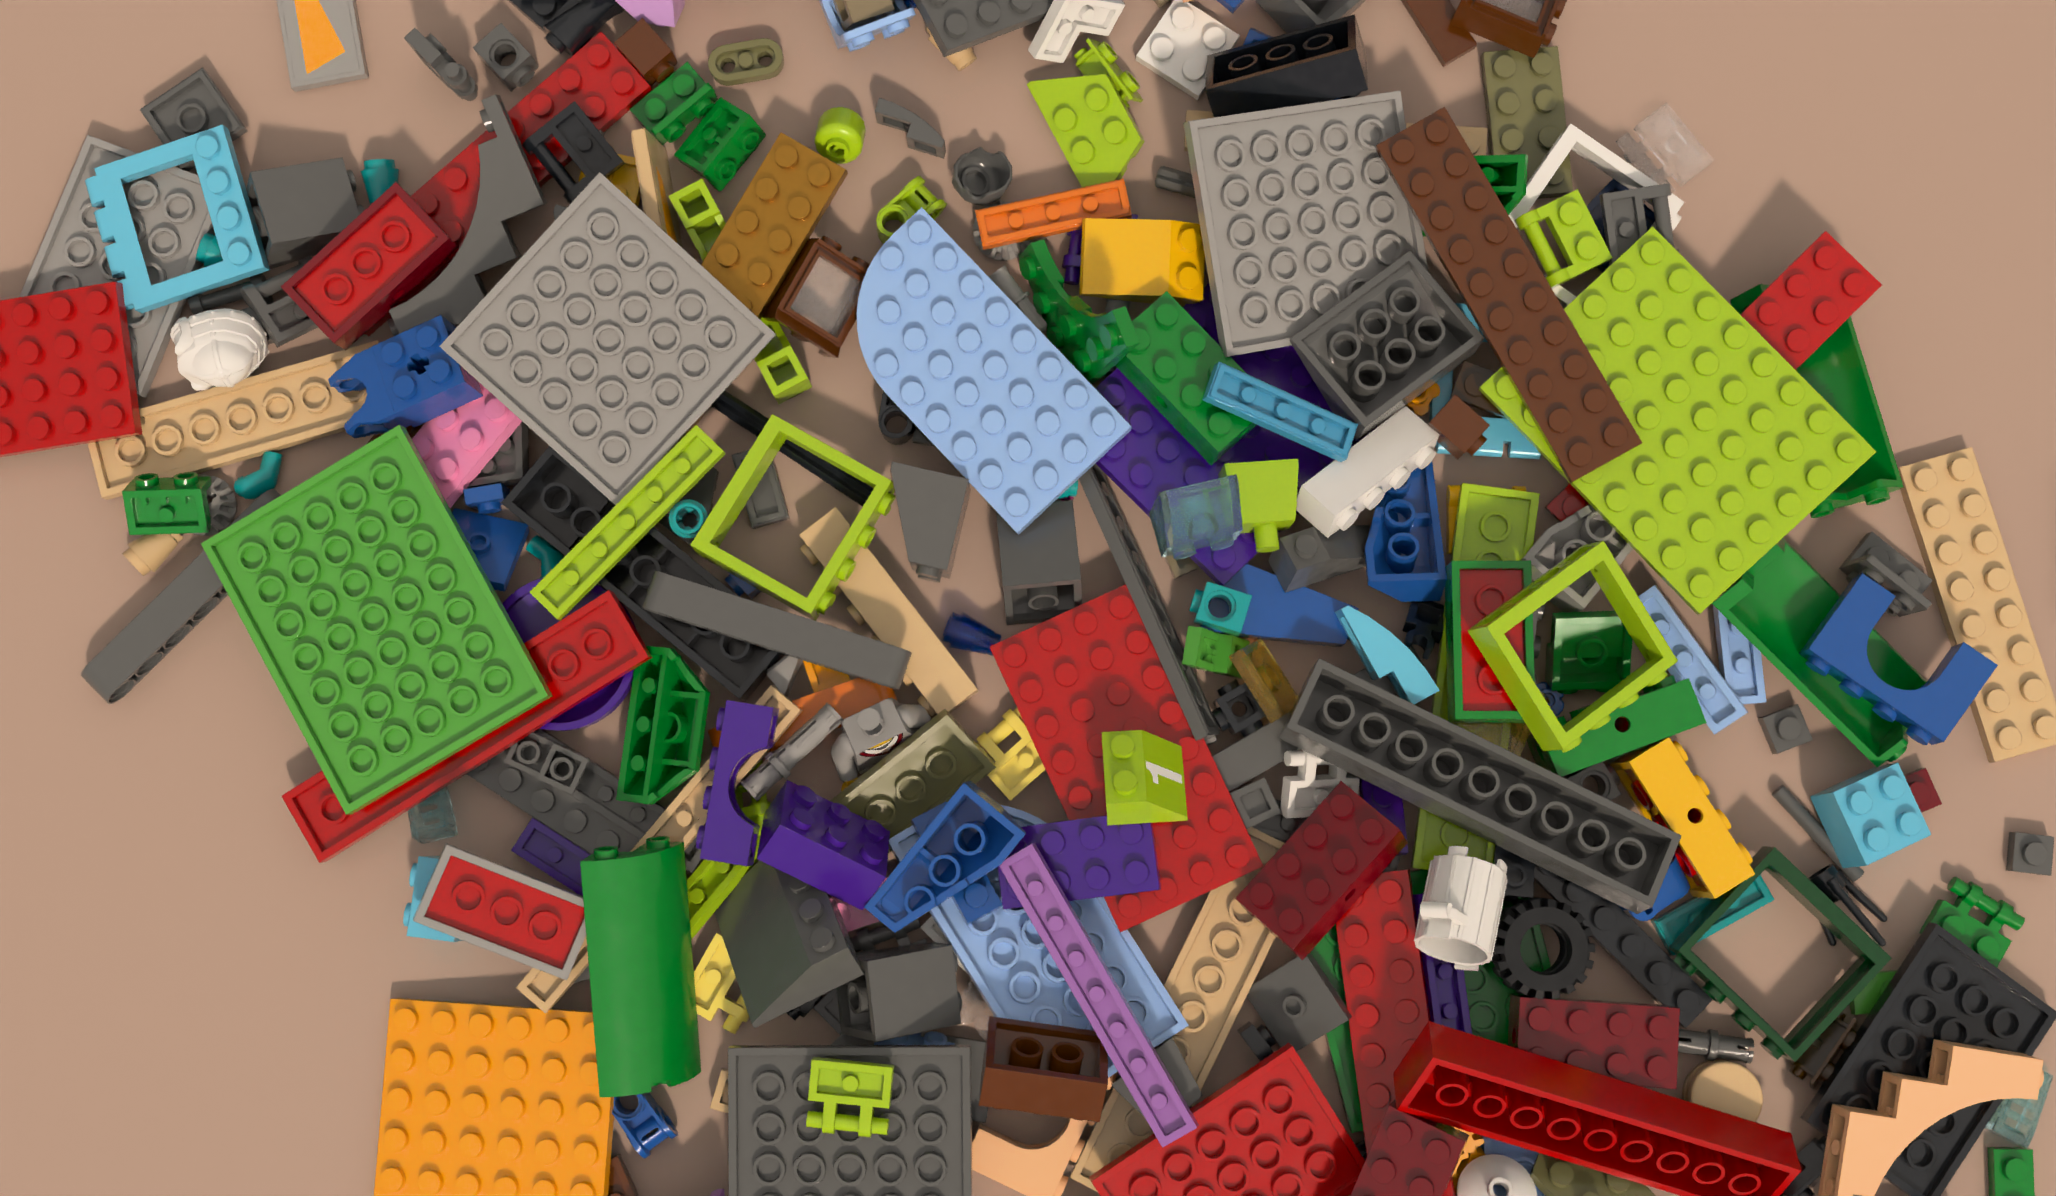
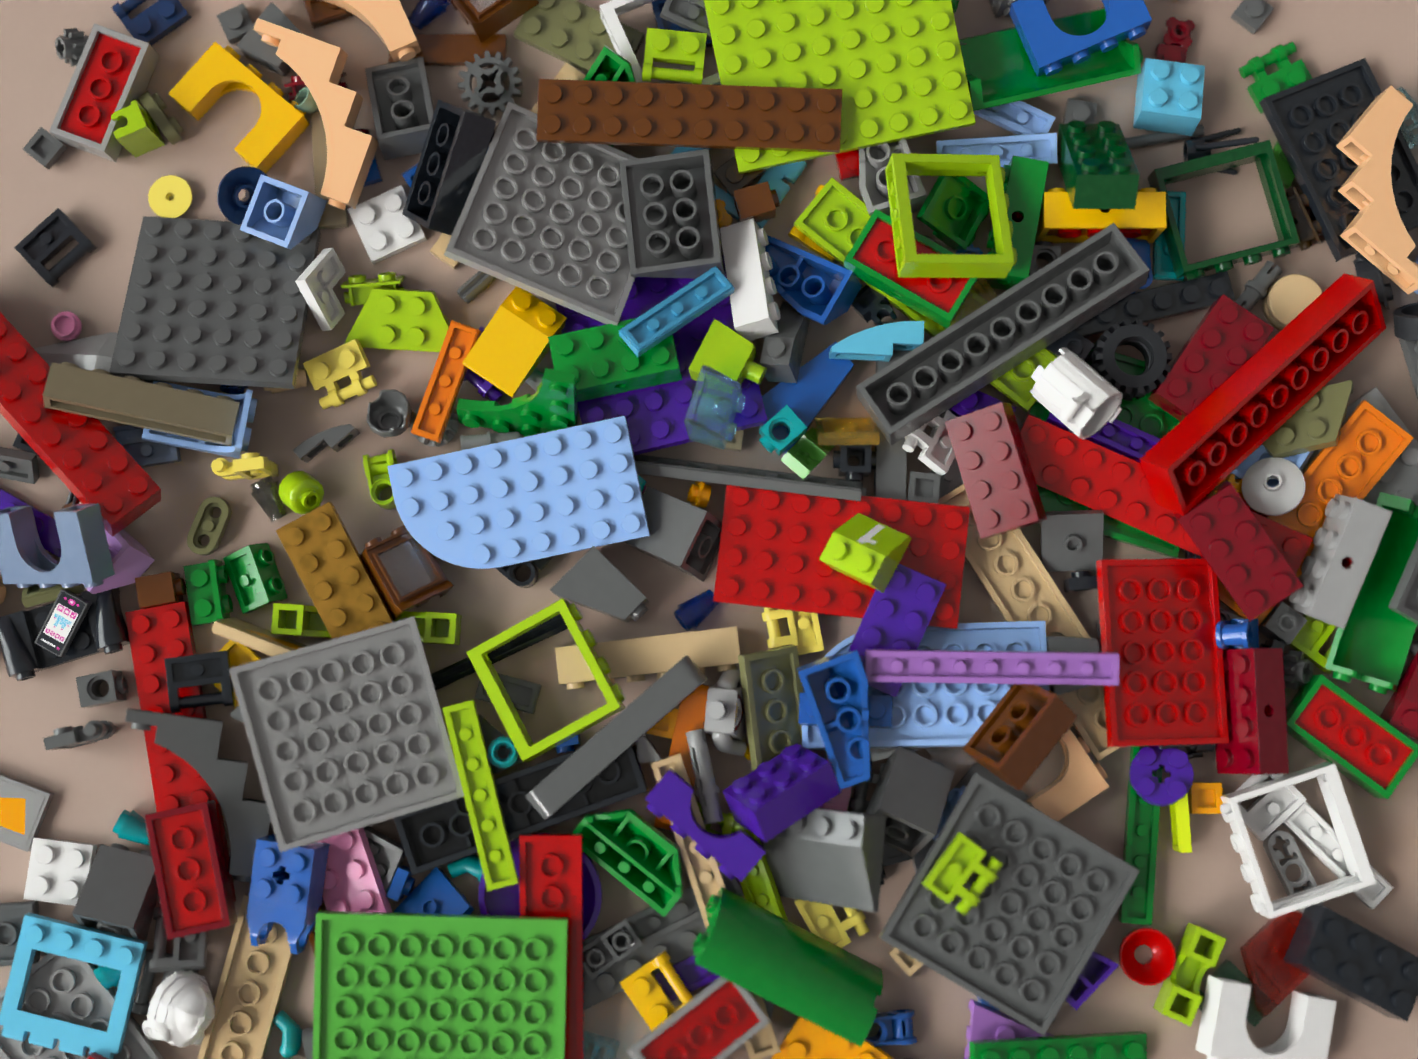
camera: 55 degrees left, 0 degrees up
none -> white plate [23,837,97,906]
none -> light yellow plate [211,452,279,480]
none -> clear smoke cone [250,475,288,522]
none -> light yellow plate [303,339,377,409]
none -> dark grey gear [458,51,523,117]
none -> yellow plate [620,950,696,1030]
none -> light orange plate [687,481,711,508]
none -> dark green brick [1057,121,1140,209]
none -> dark red plate [1163,17,1195,48]

